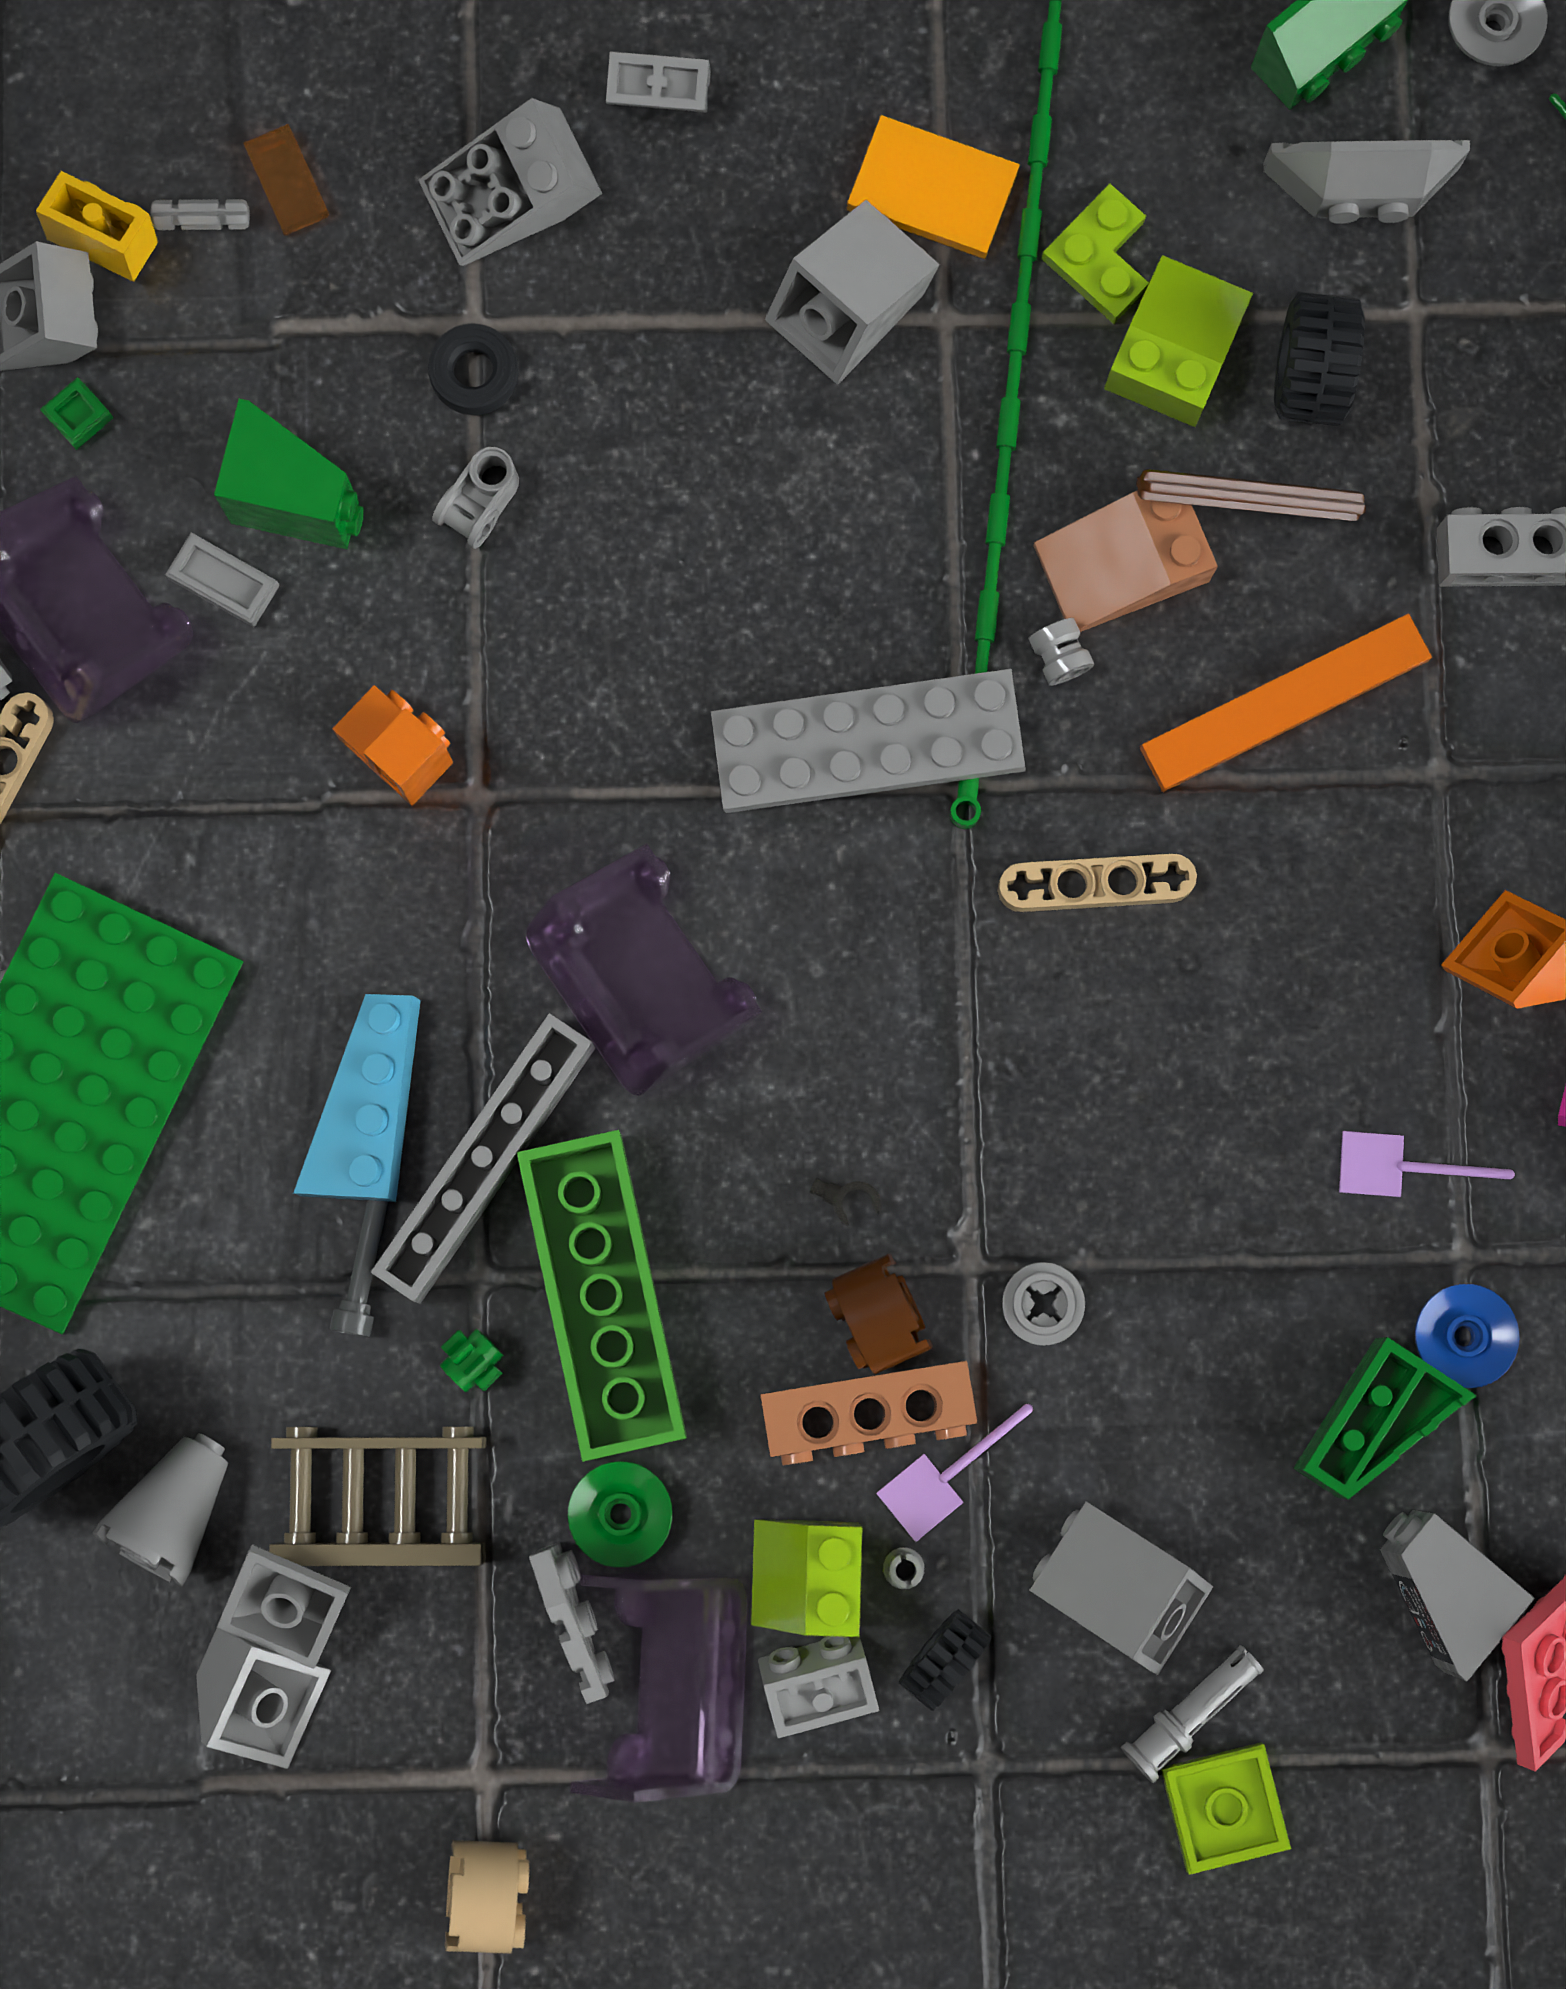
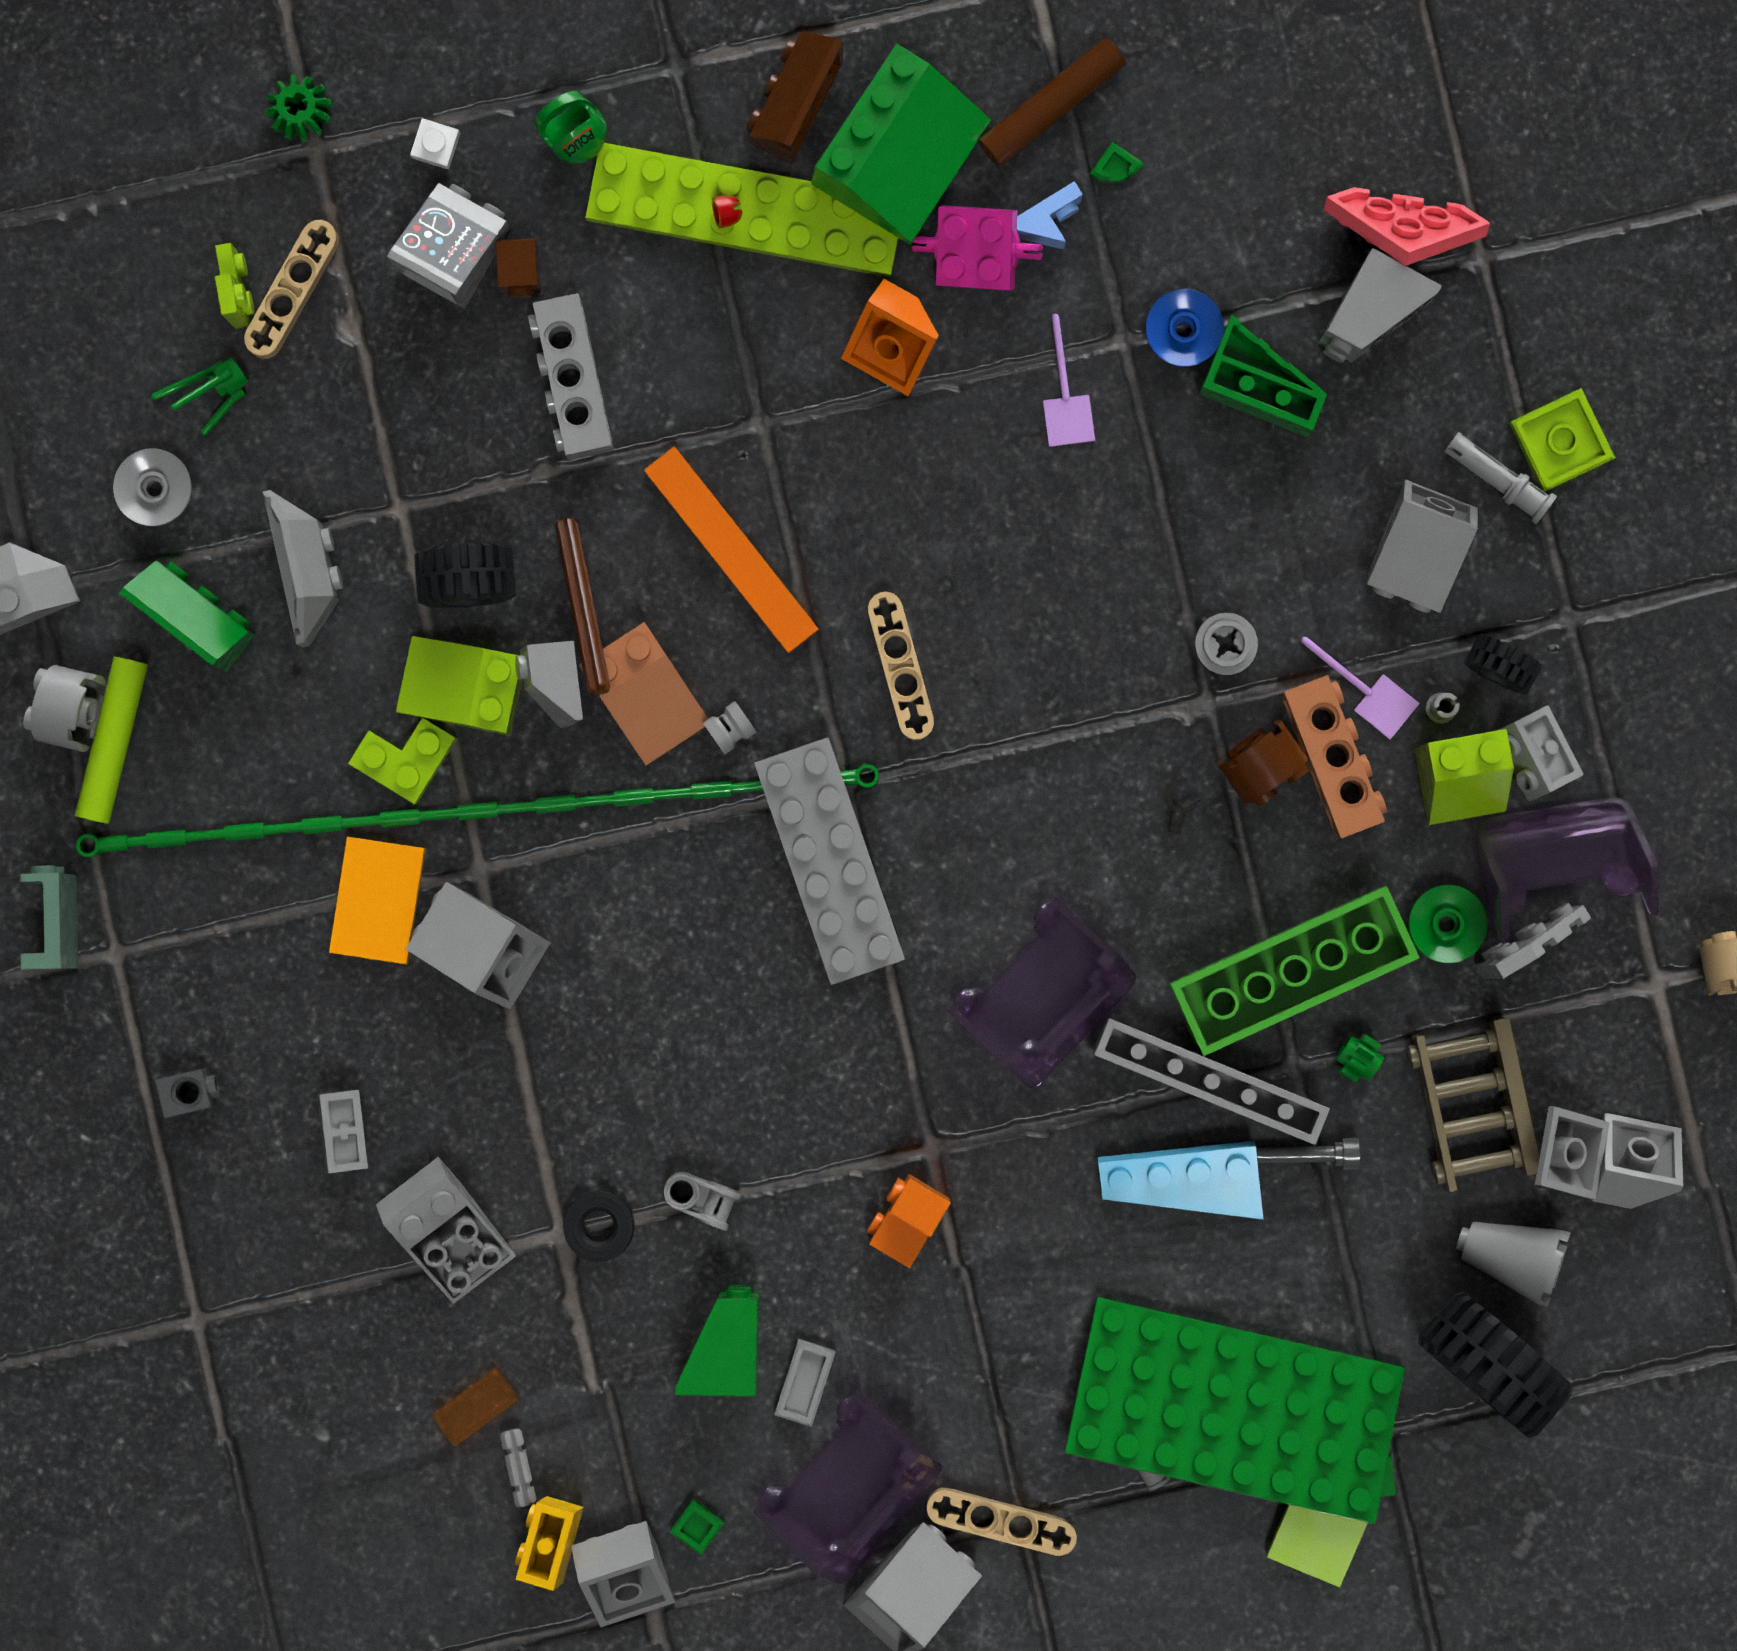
camera: 95 degrees left, 5 degrees up
none -> light grey slope [515,641,583,728]

